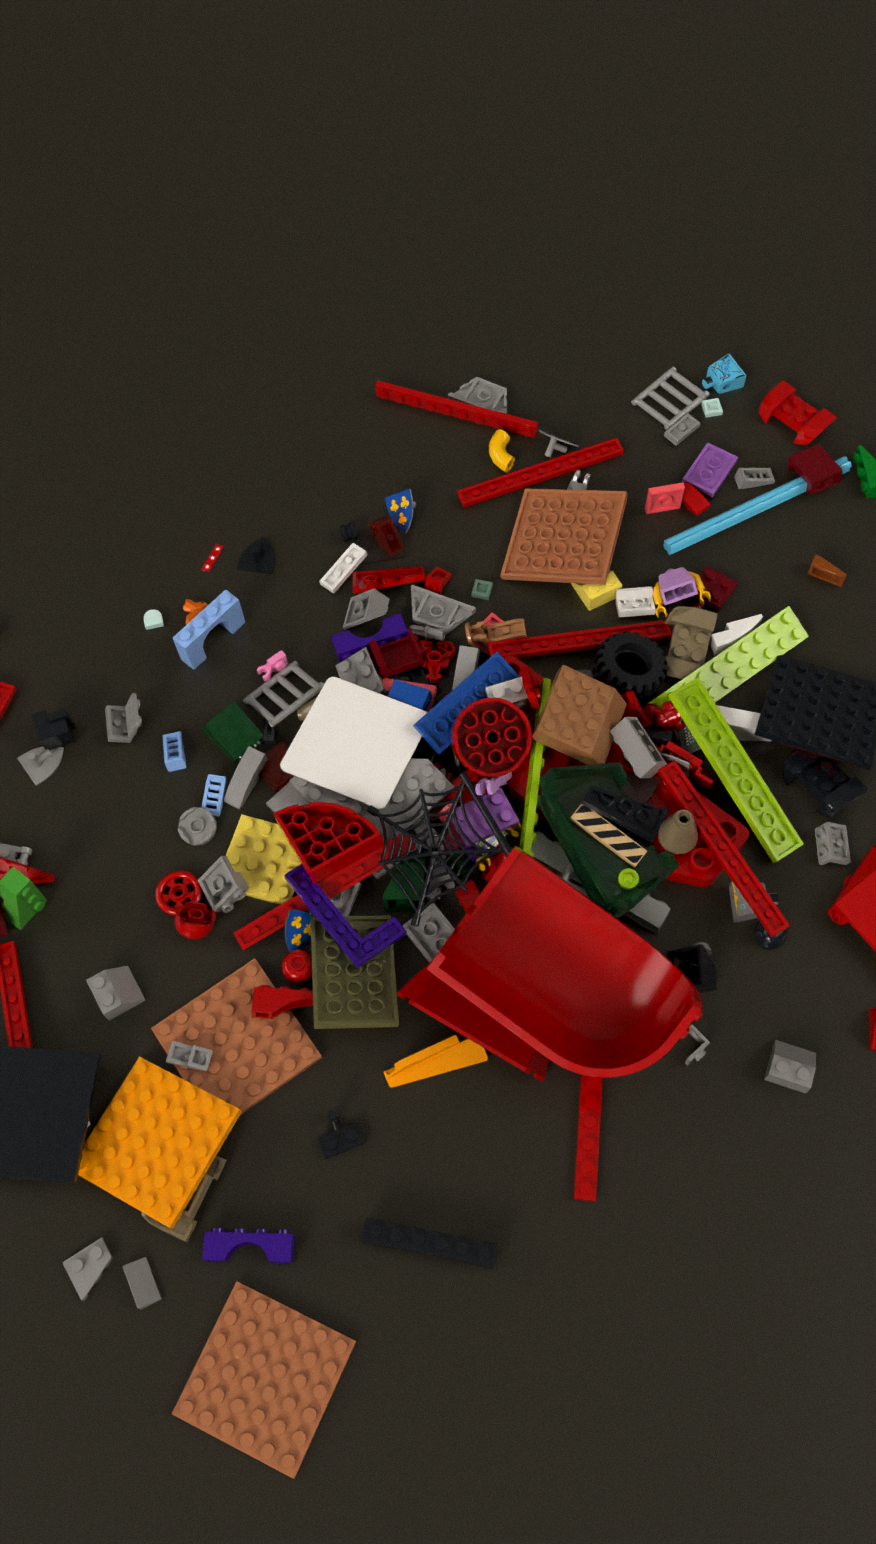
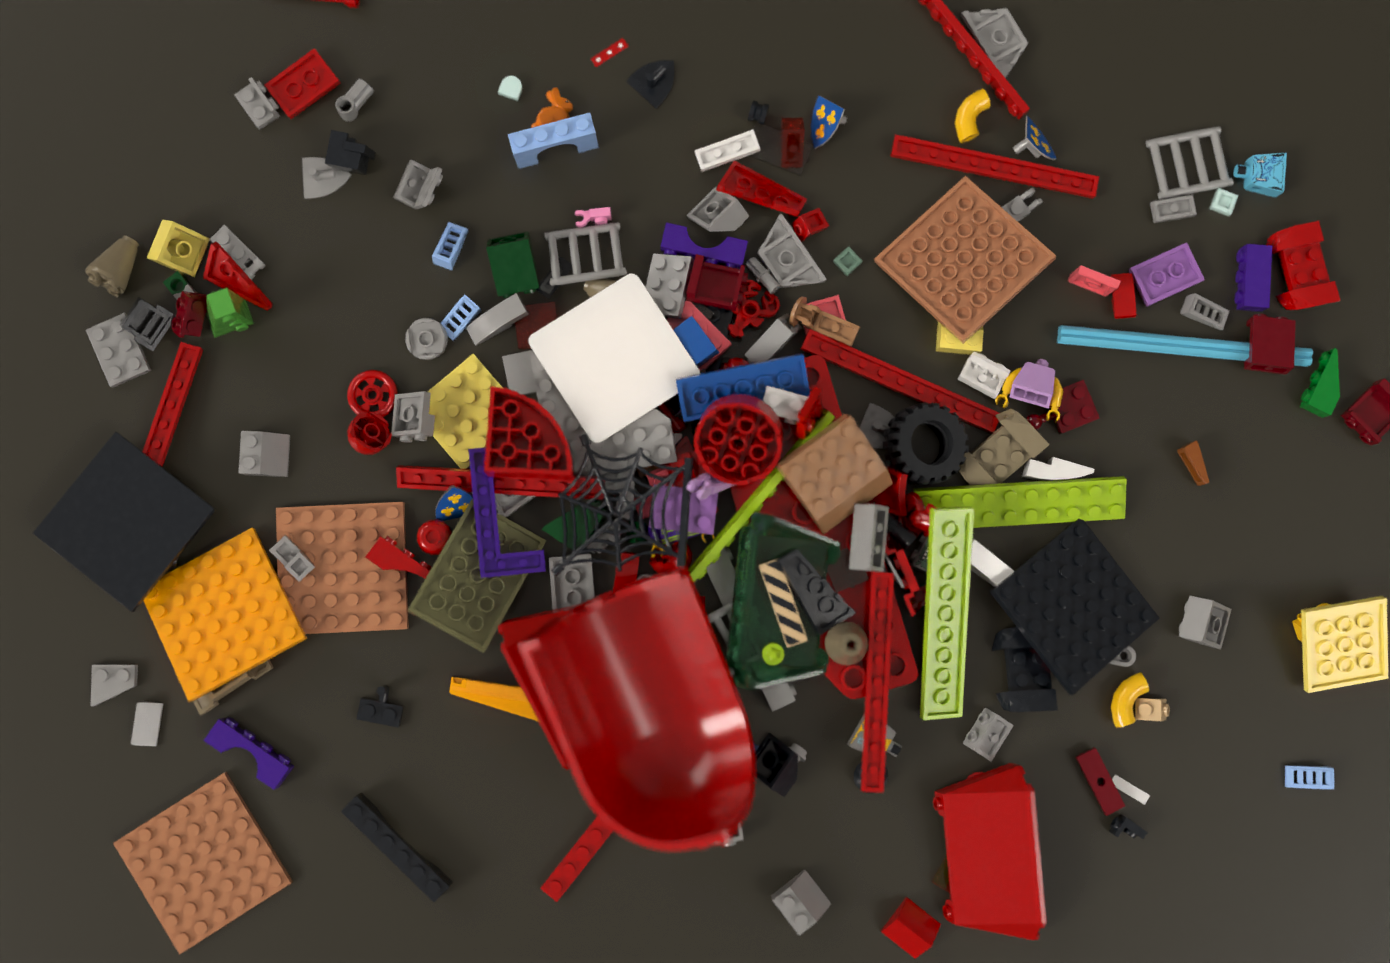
camera: 25 degrees right, 20 degrees up
none -> light grey piece [335,79,374,121]
none -> dark purple brick [1235,244,1272,312]

